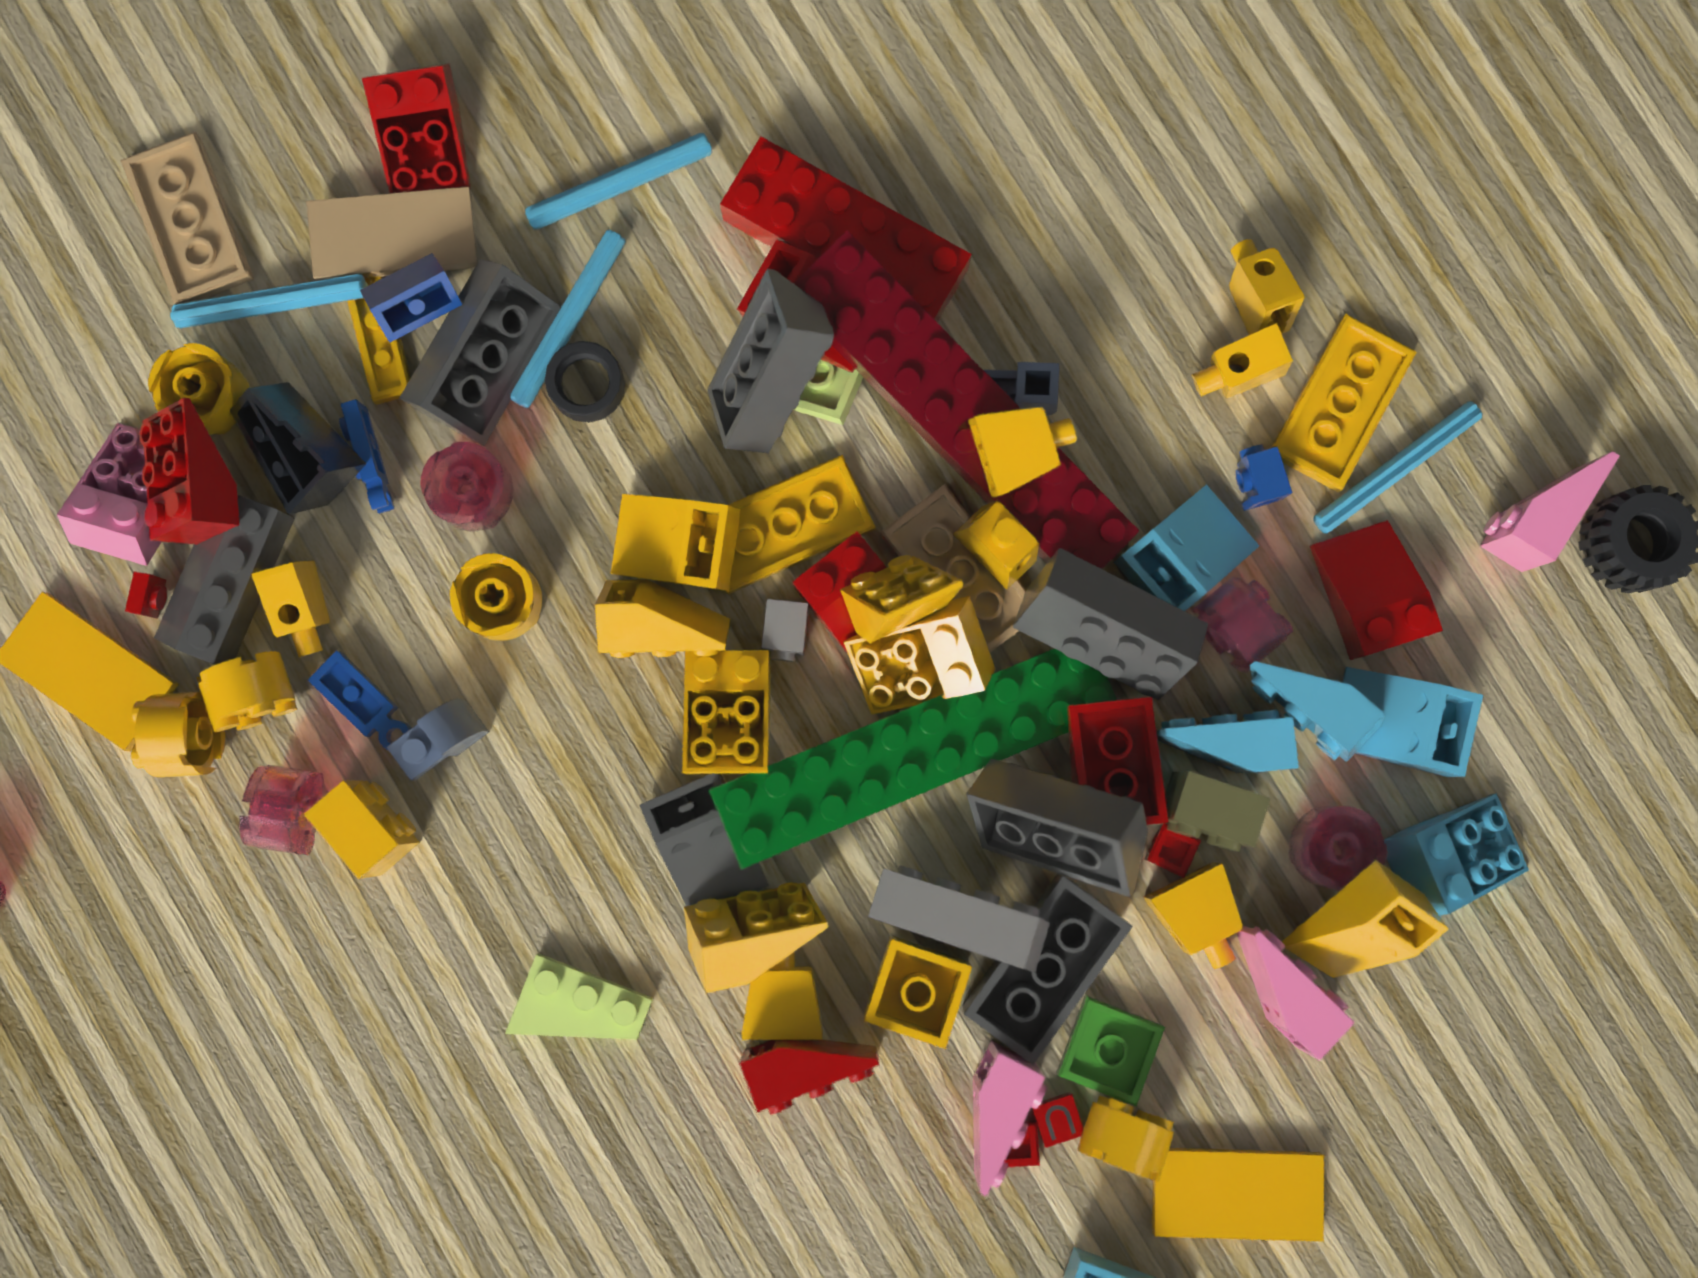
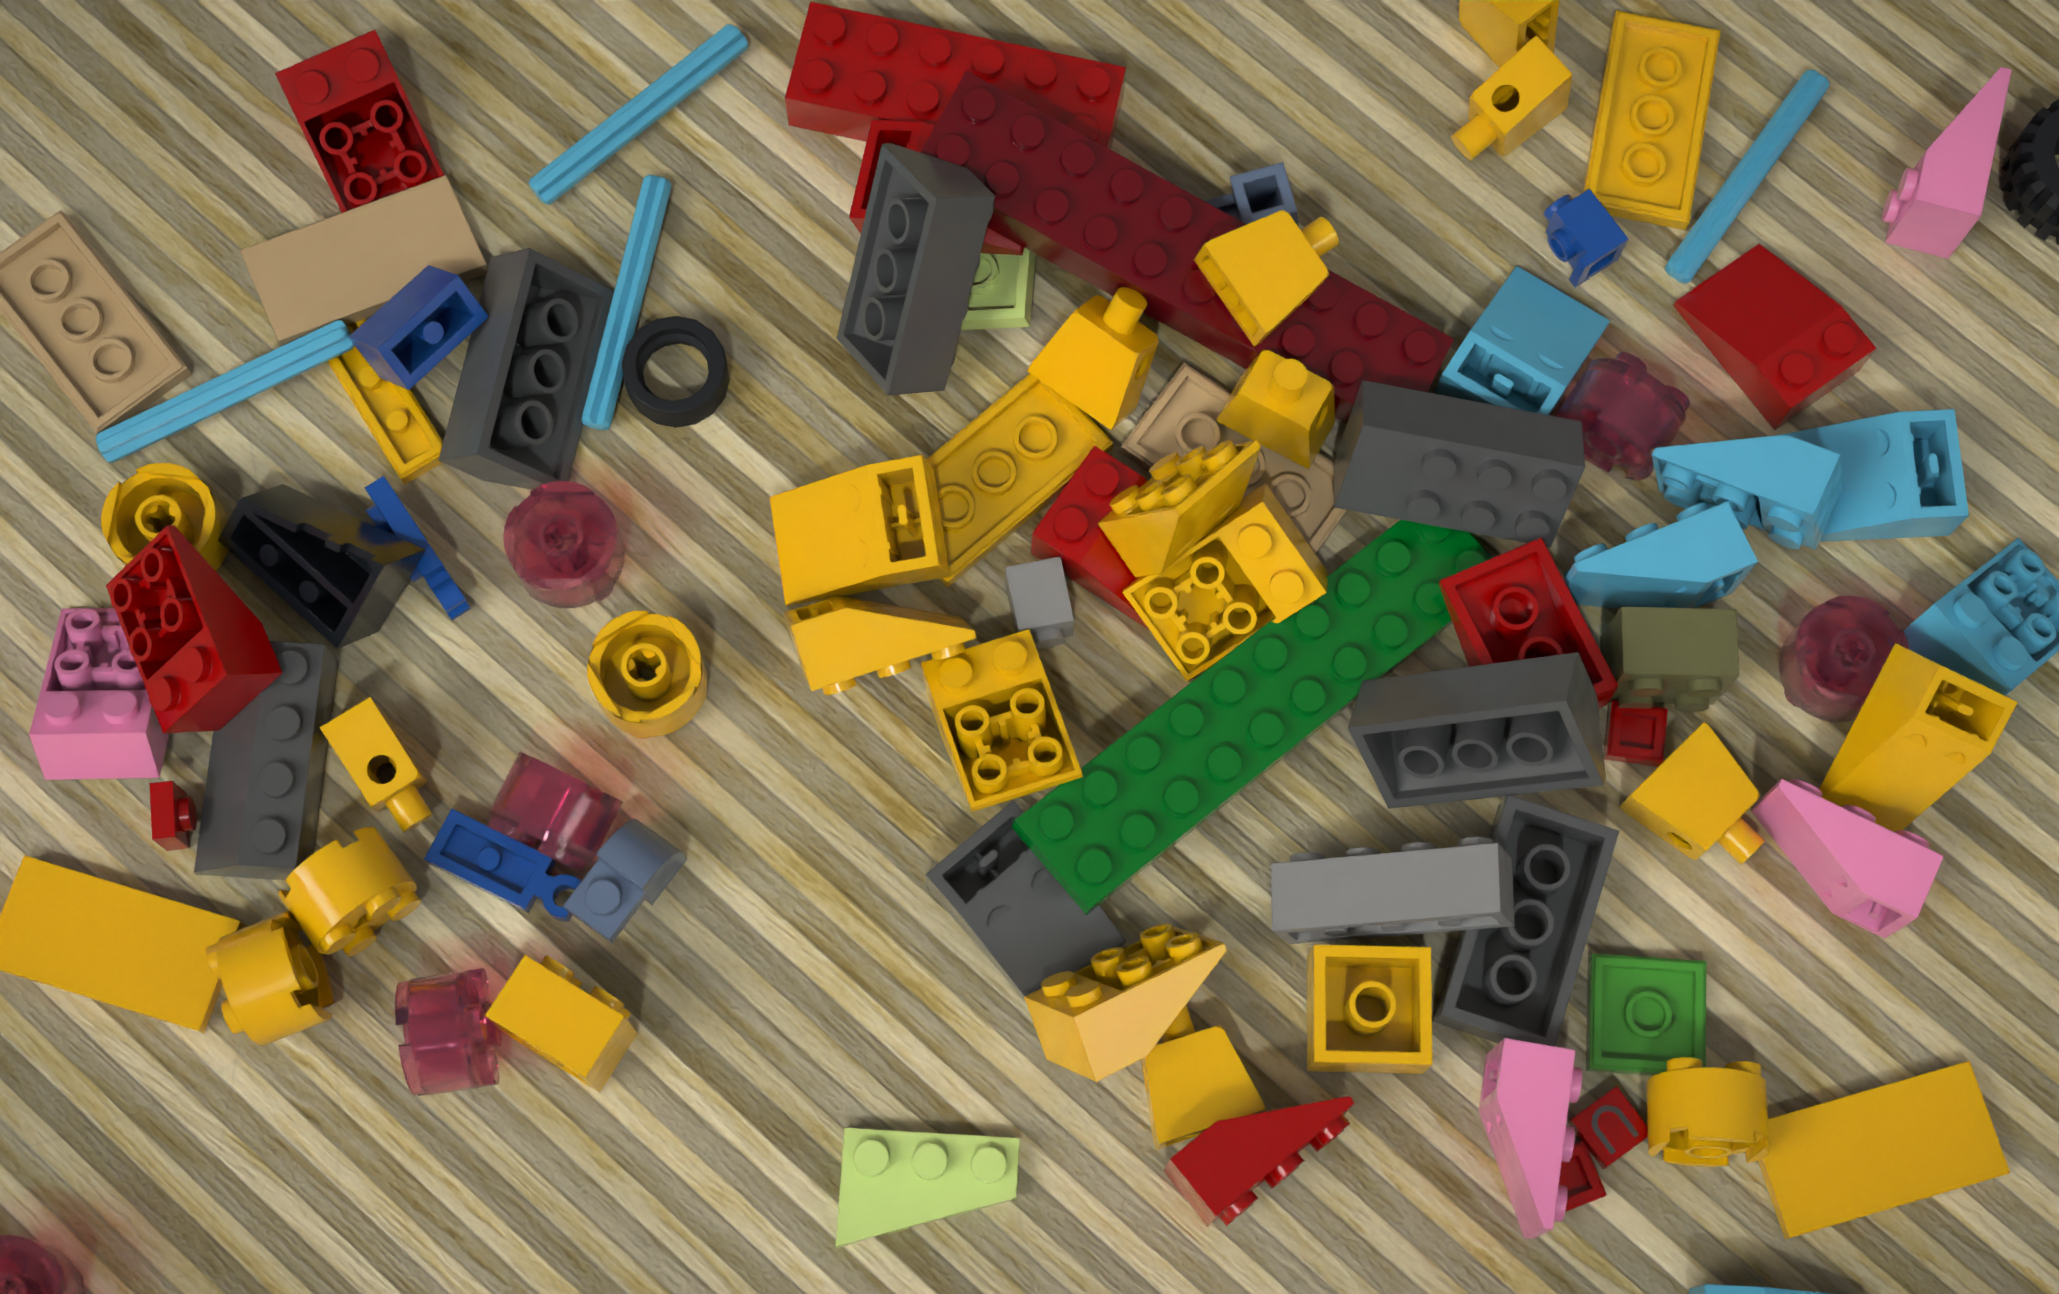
camera: 20 degrees left, 10 degrees down
none -> clear pink brick [487,751,623,872]
none -> yellow torso [1027,287,1159,430]

